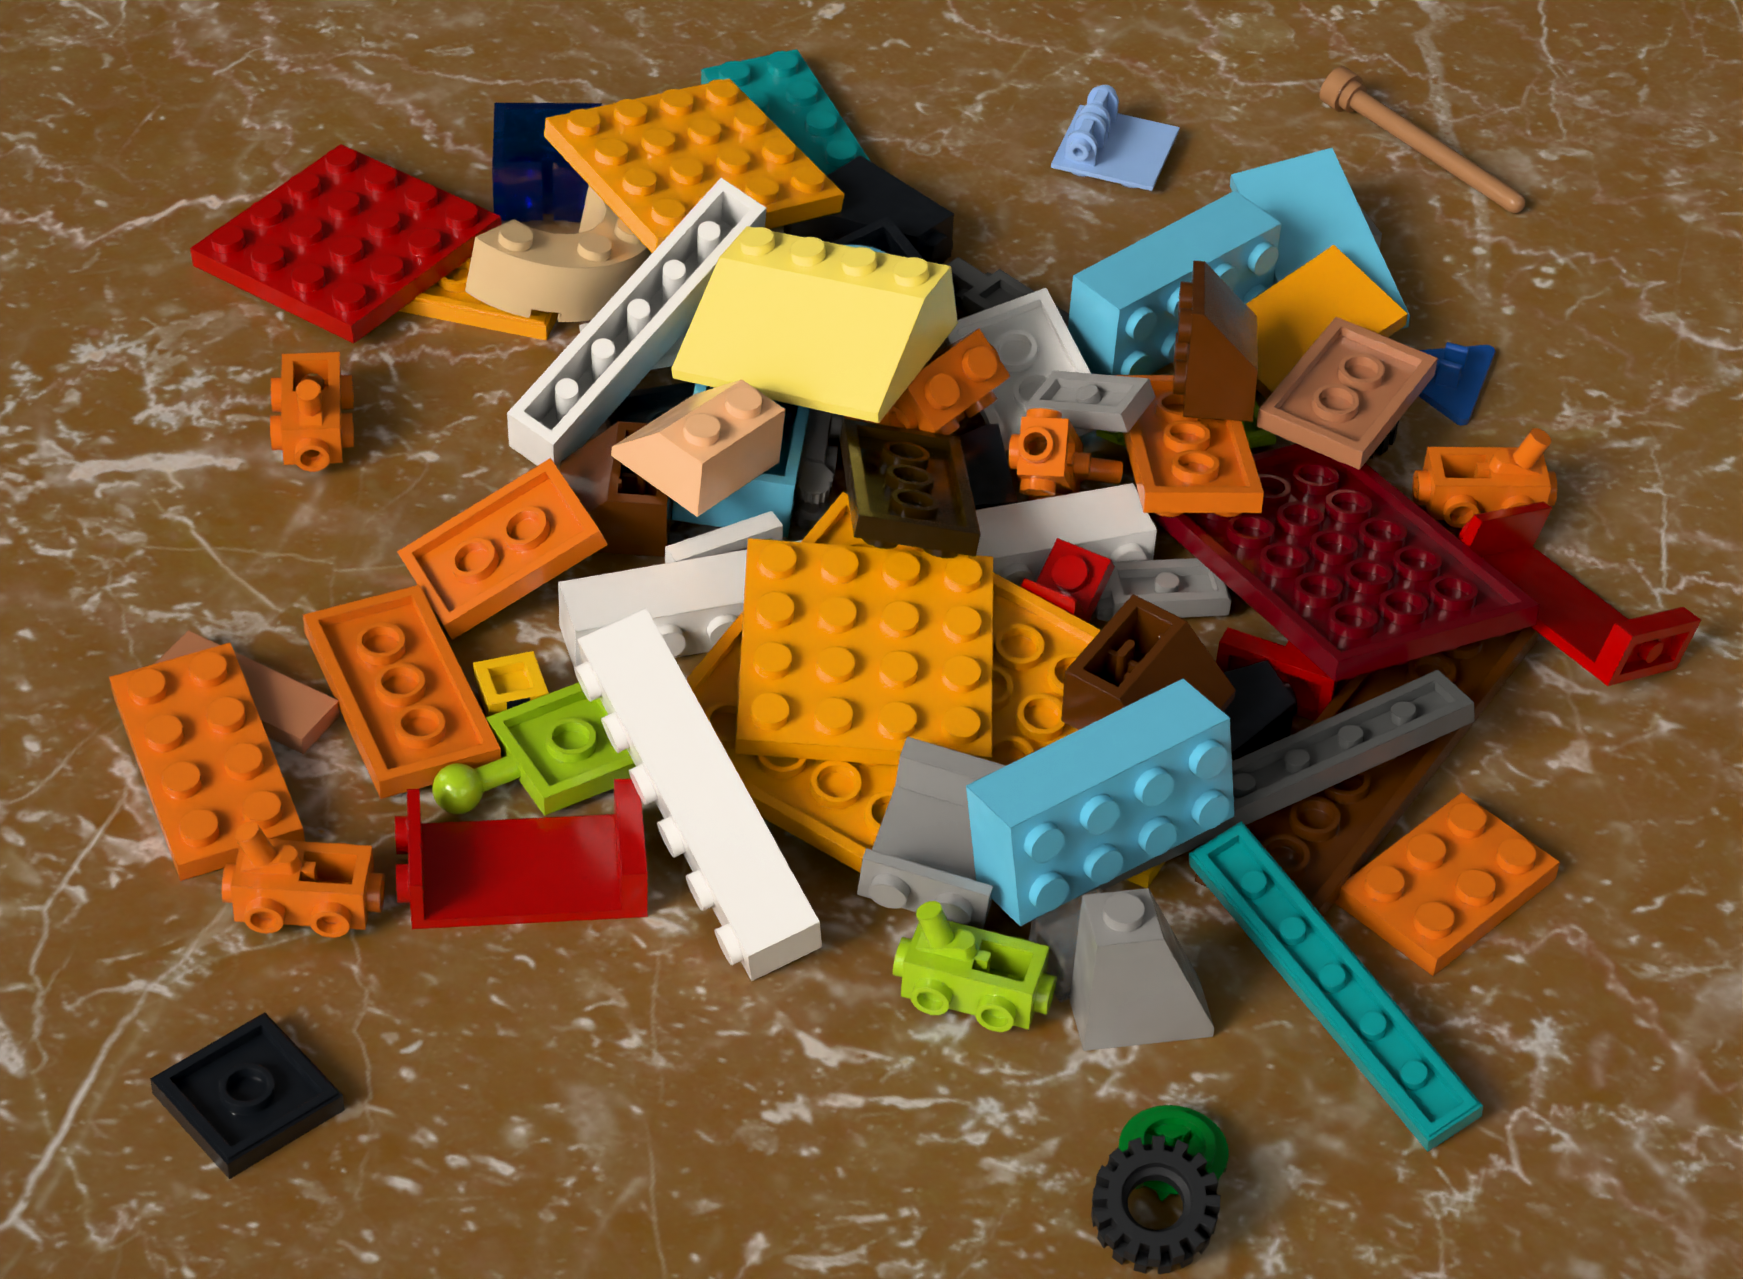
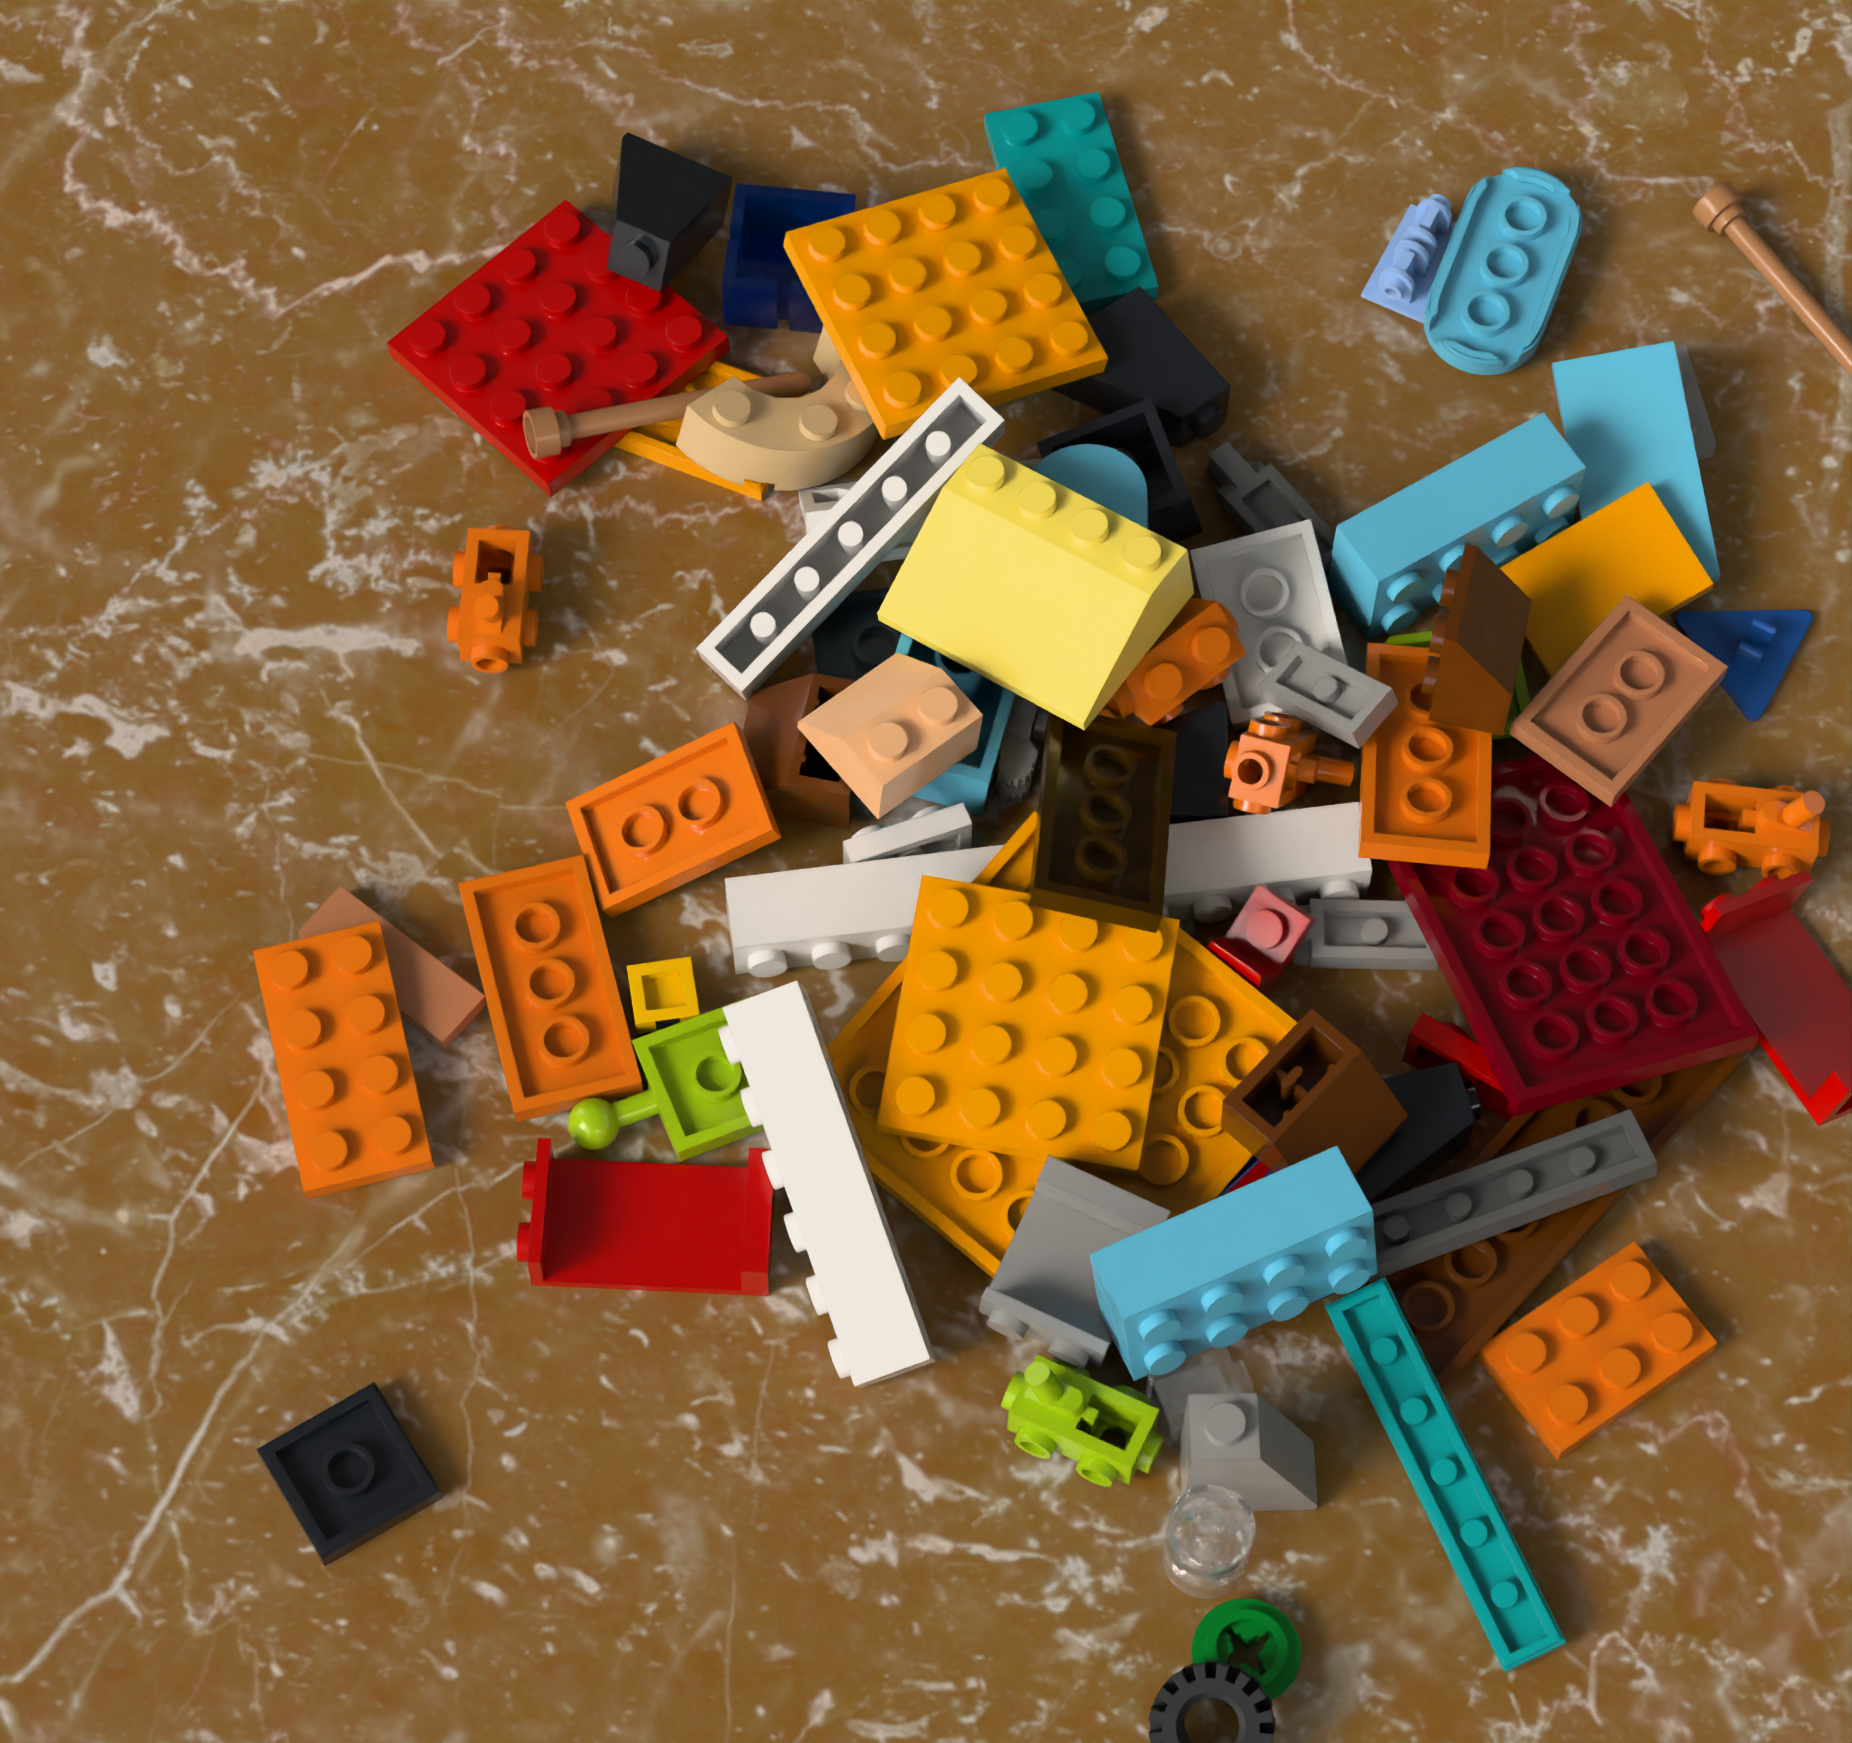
camera: 10 degrees right, 20 degrees up
orange brick [222,822,385,938] -> none
none -> medium nougat piece [523,371,811,459]
none -> black slope [607,132,733,292]
none -> clear wheel [1161,1484,1256,1599]
none -> medium azure tile [1423,167,1583,375]

